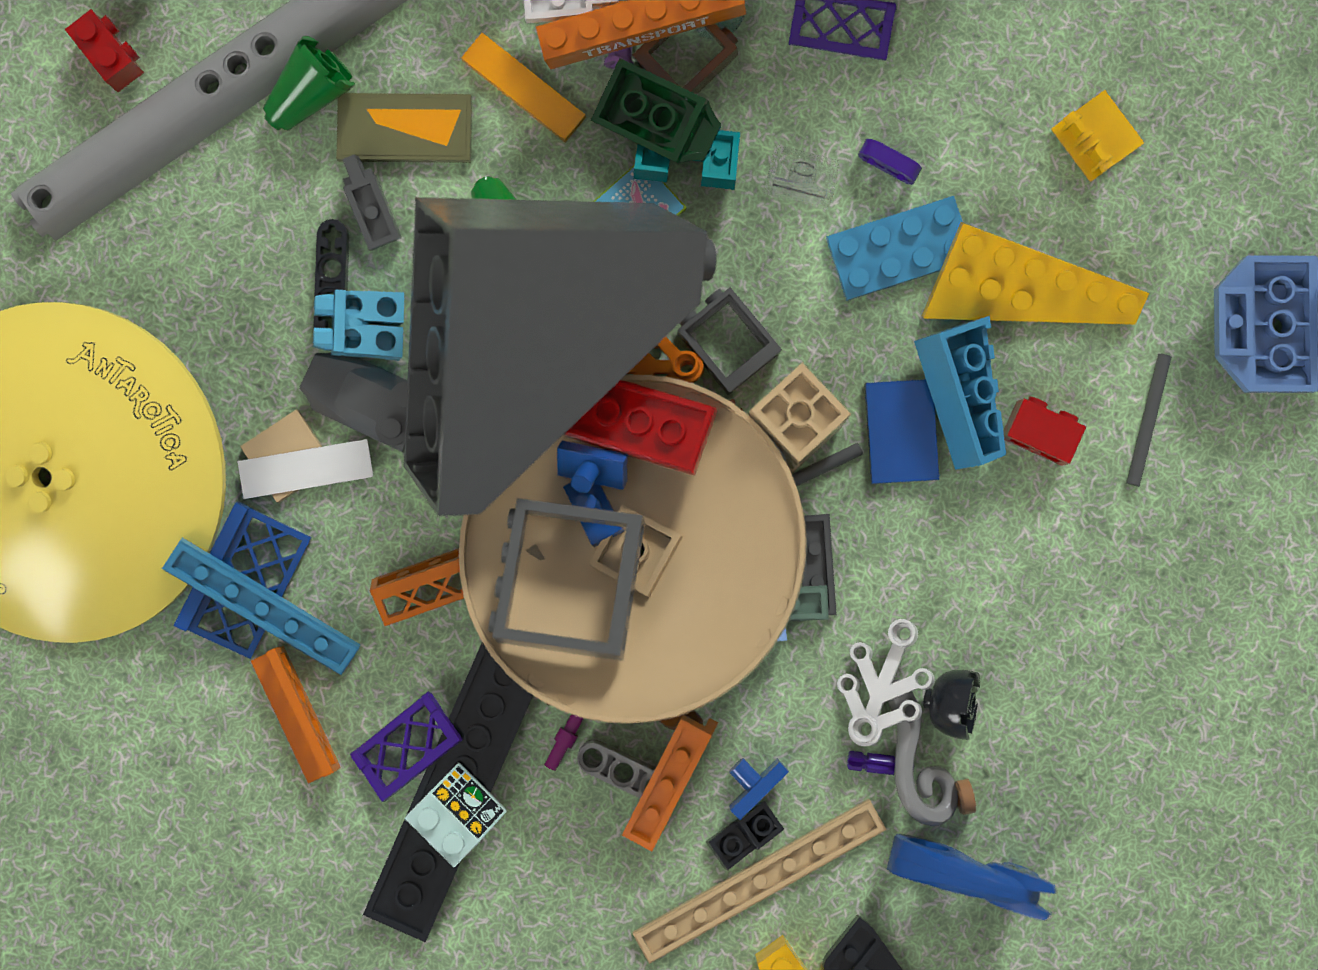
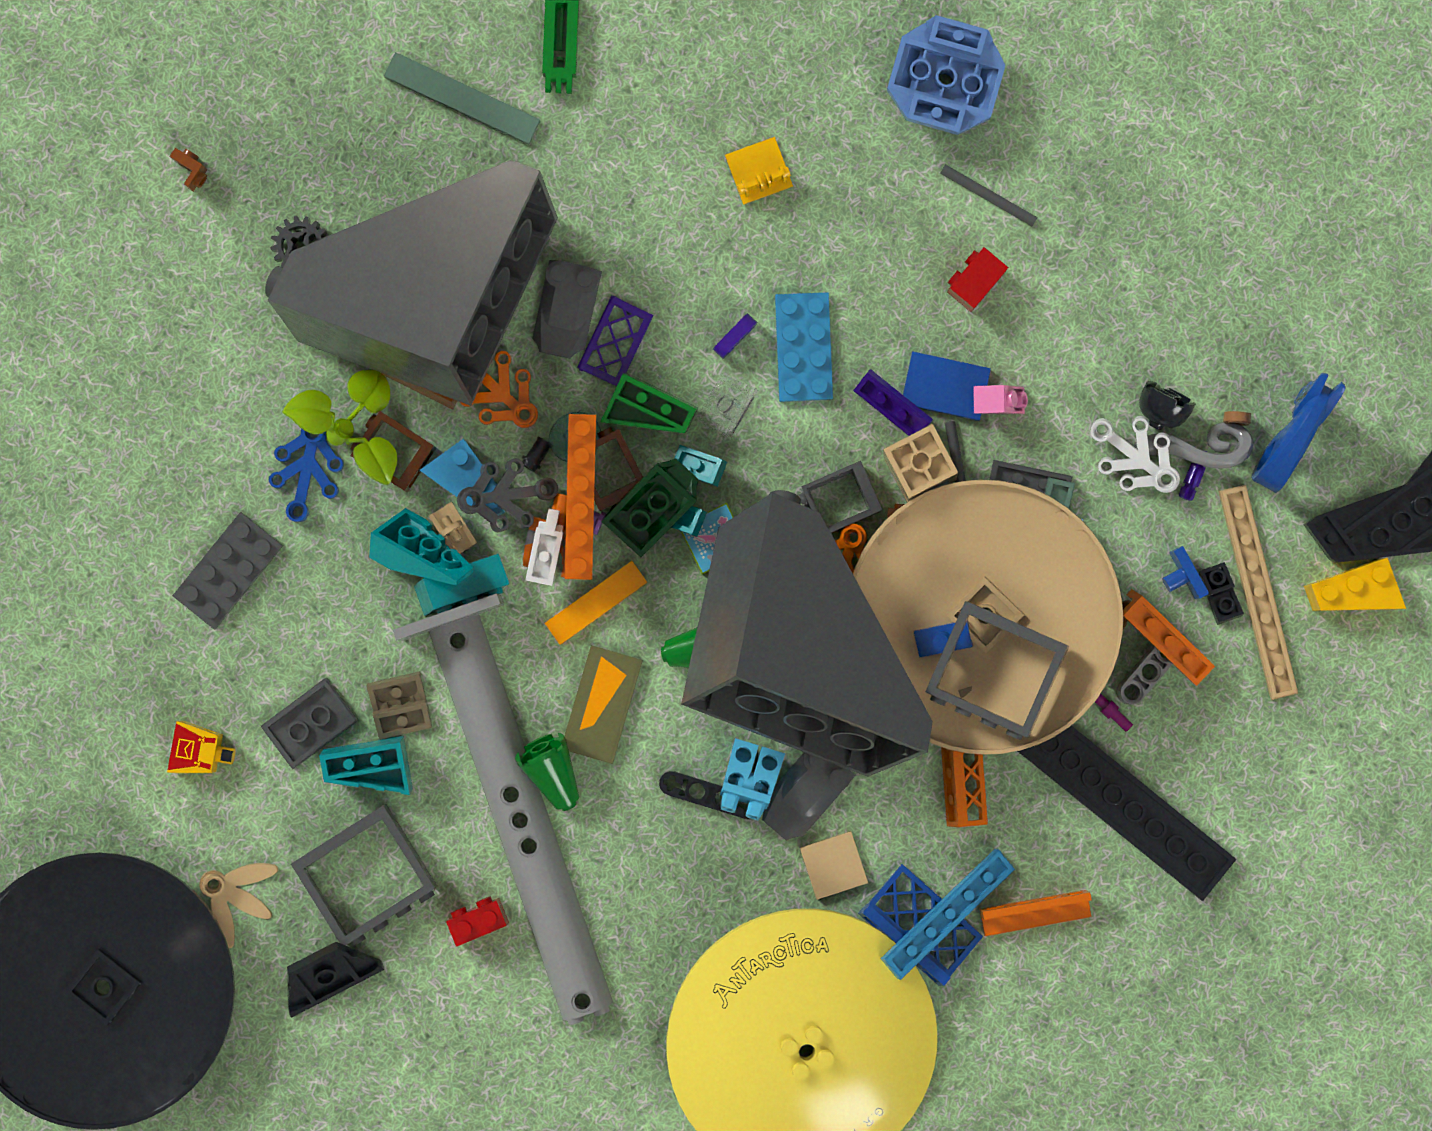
camera: 80 degrees left, 0 degrees up
white sticker [237,439,373,499] -> none
dark grey hinge [342,154,402,251] -> none
dark purple window [350,691,463,802] -> none
light aqua slope [405,763,507,867] -> none
blue tile [557,440,628,493] -> none
red tile [564,380,717,476] -> none
dark azure wedge [914,316,1006,470] -> none
yellow wing [922,222,1149,325] -> none
none -> green wedge [600,373,698,433]
none -> dark purple tile [853,369,933,436]
none -> bright pink slope [974,385,1028,414]

